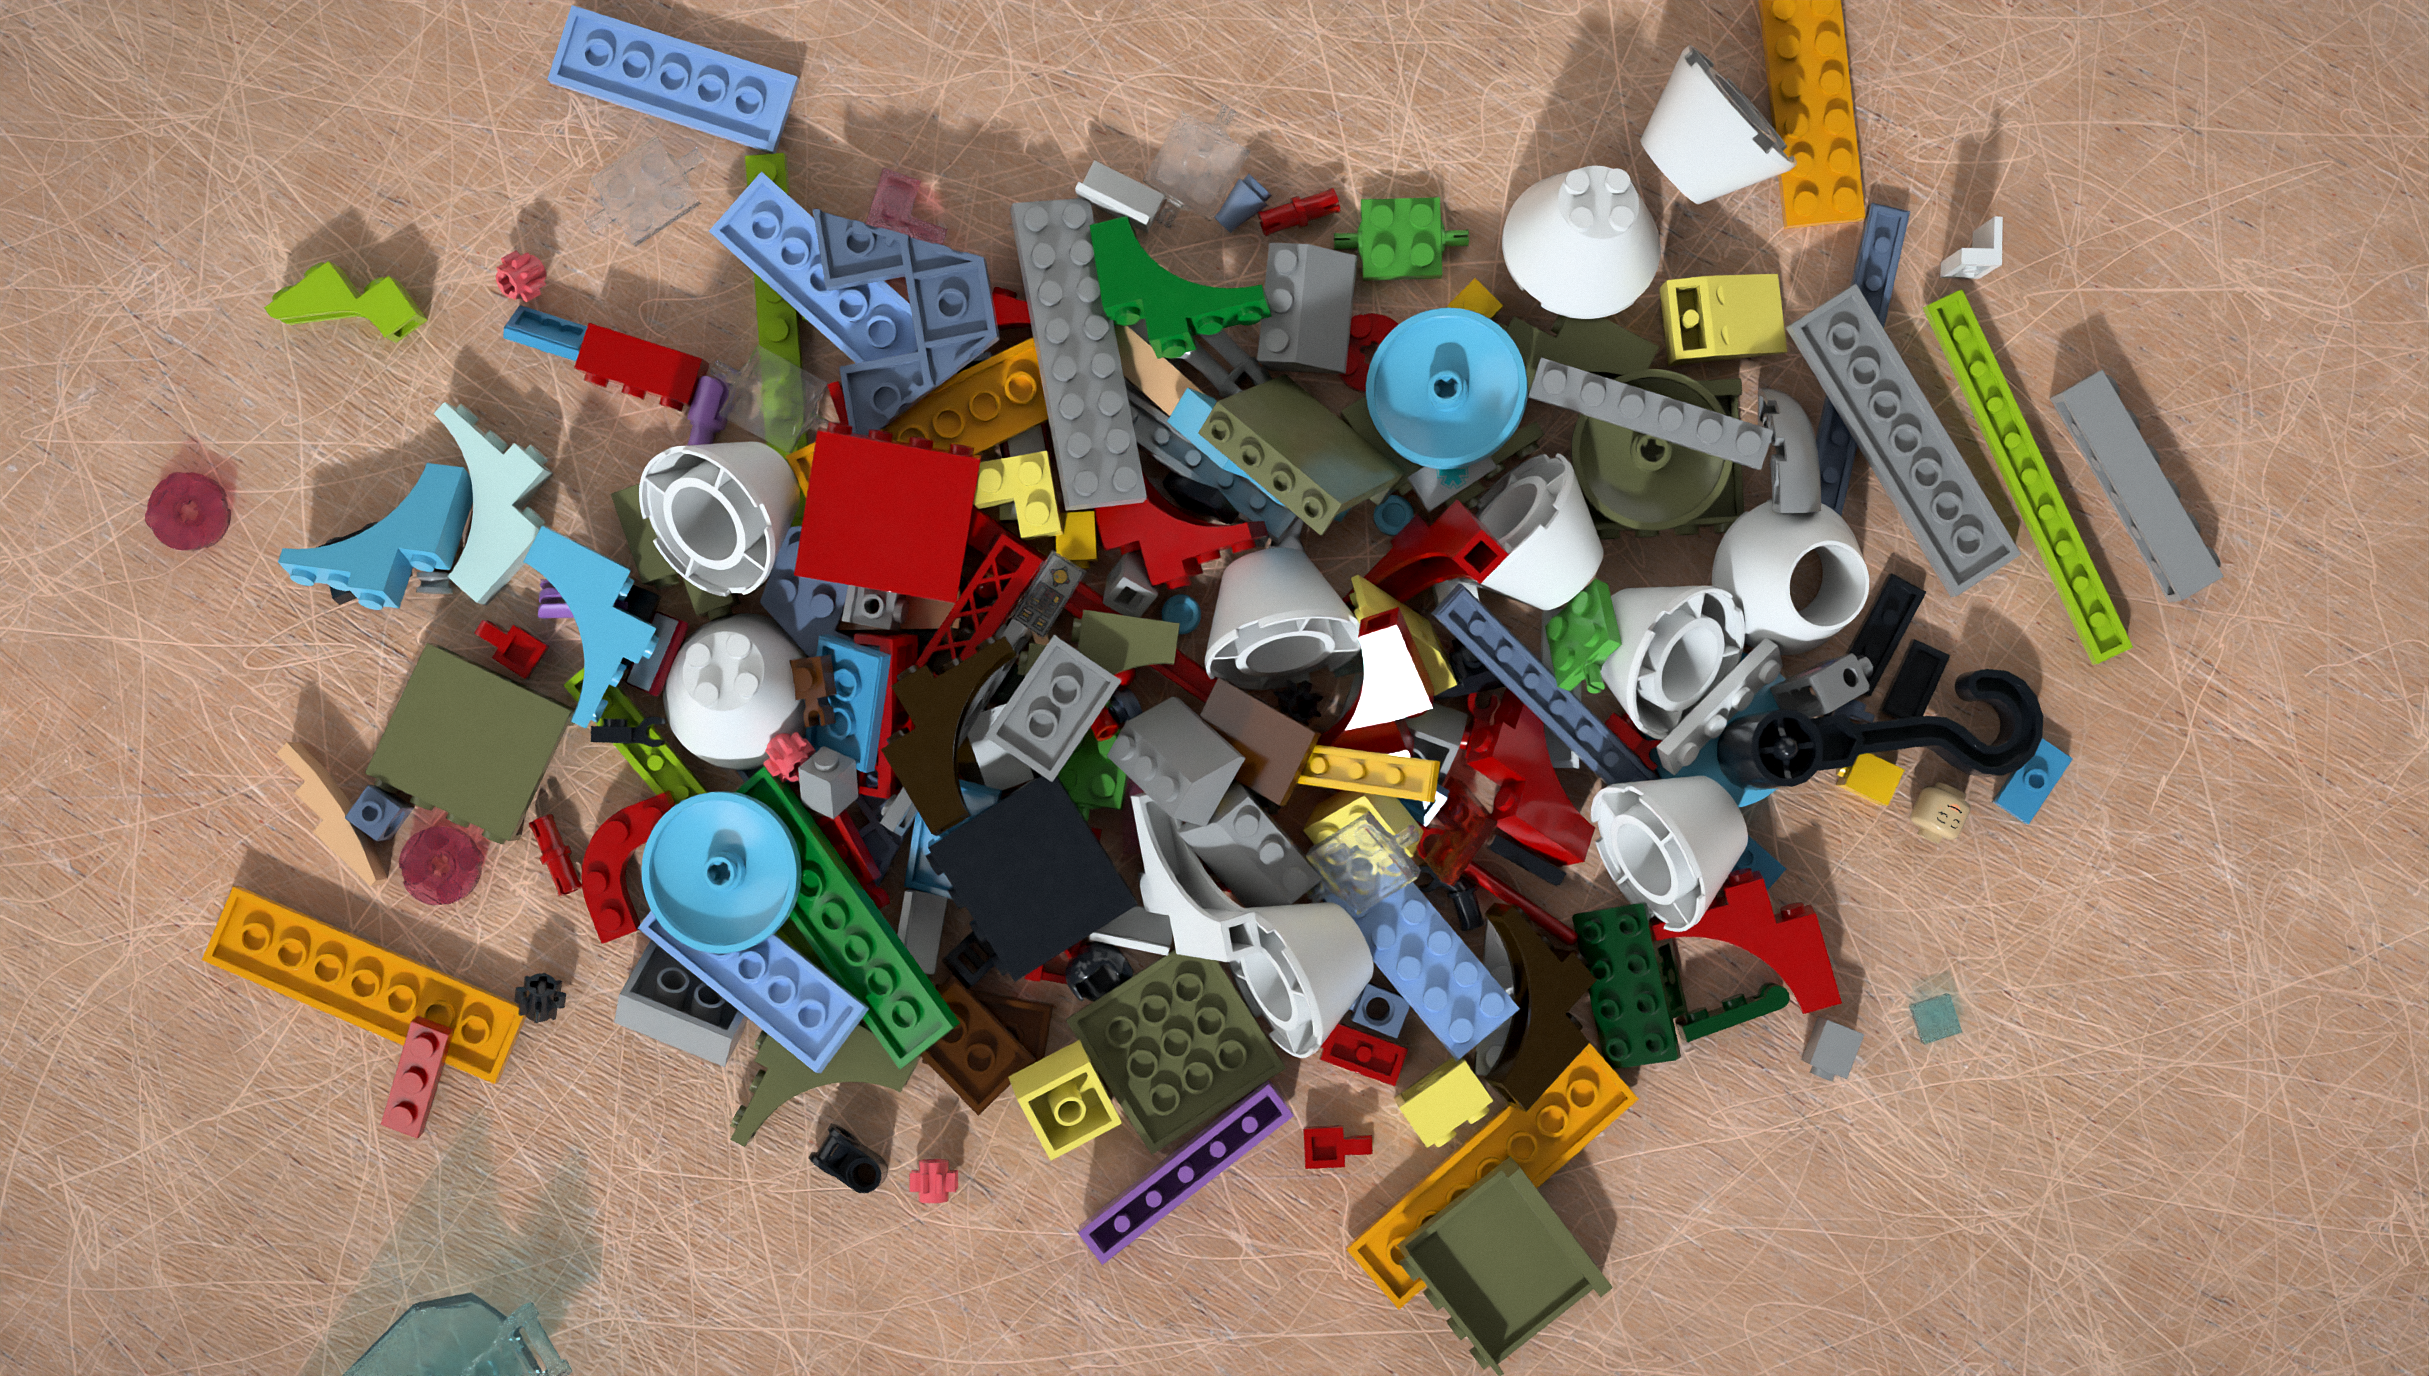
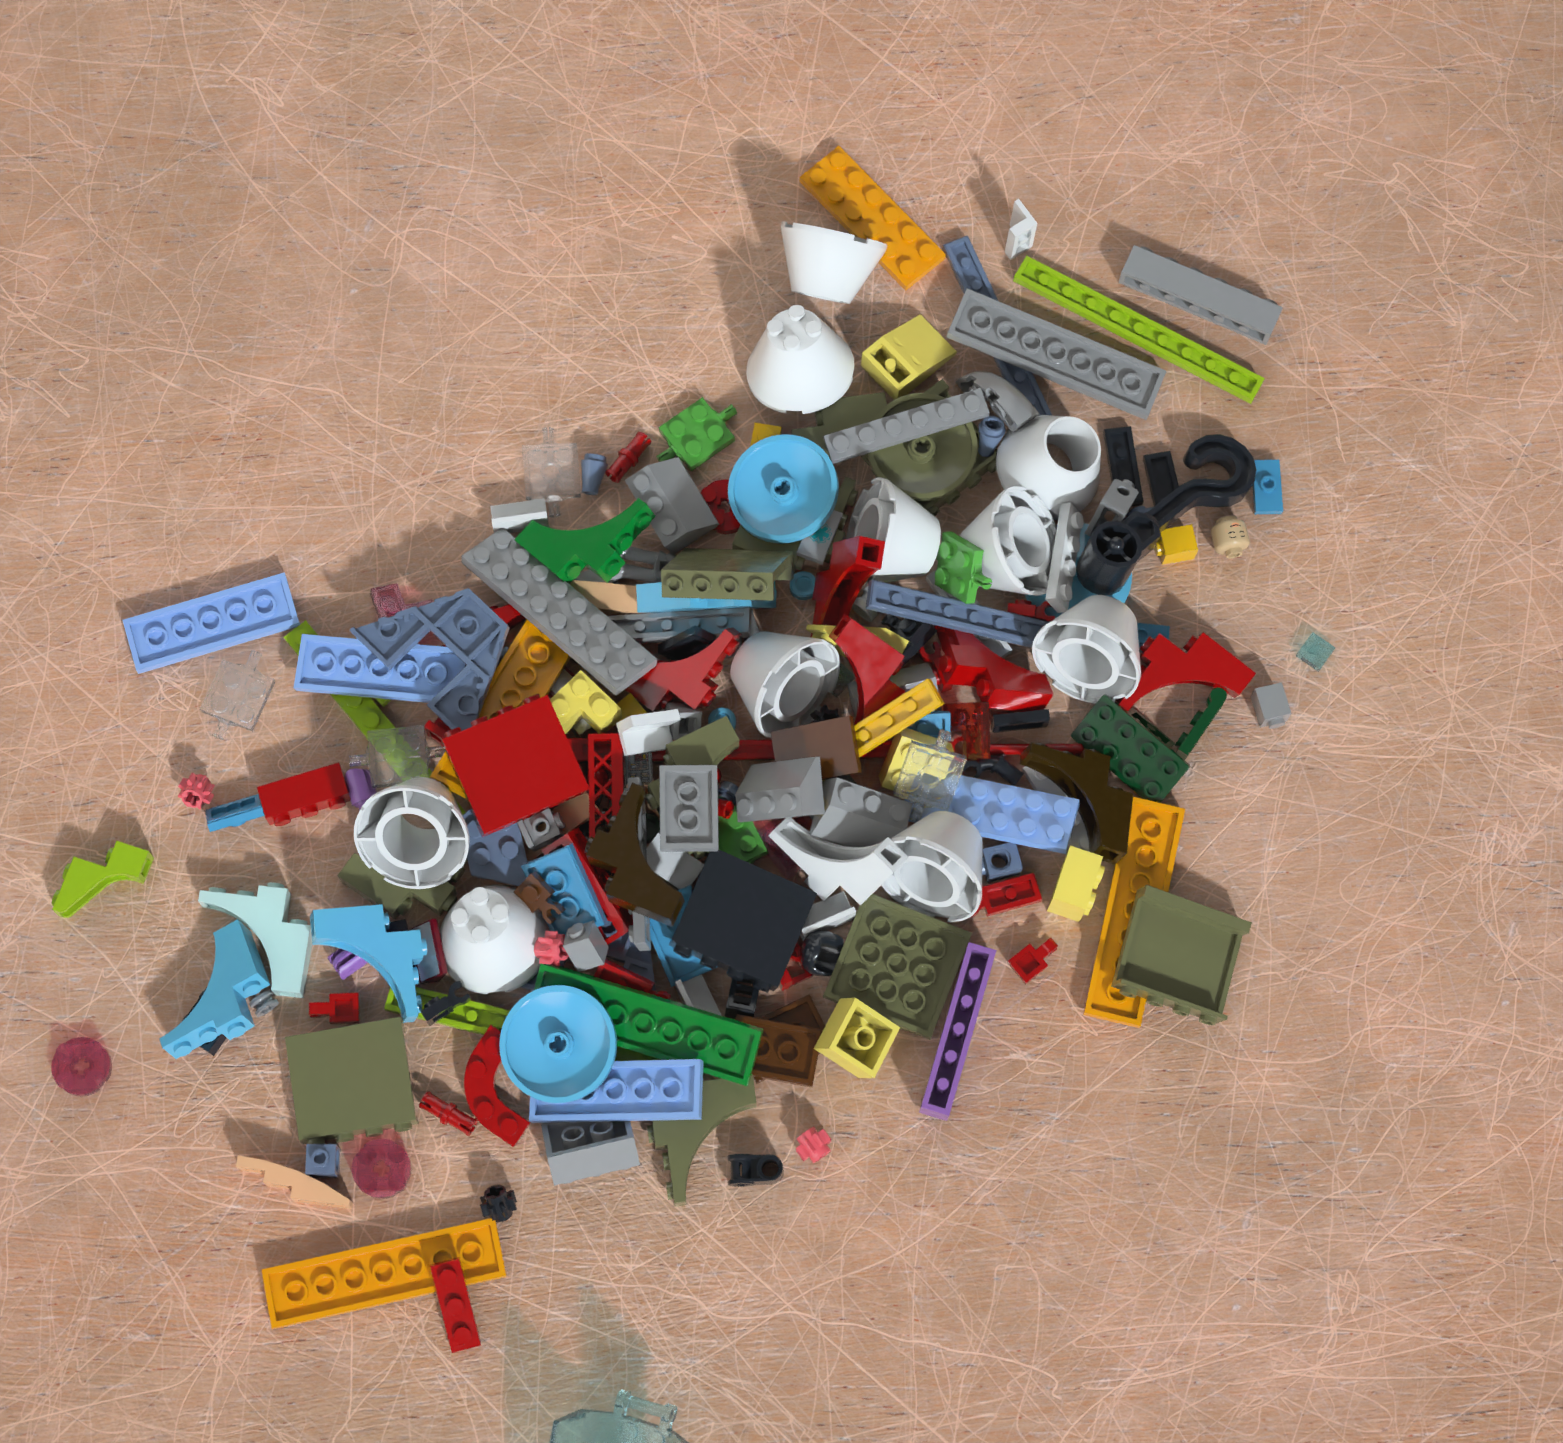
camera: 40 degrees left, 15 degrees down
none -> white panel [616,709,681,756]
none -> sand blue cone [978,416,1006,457]

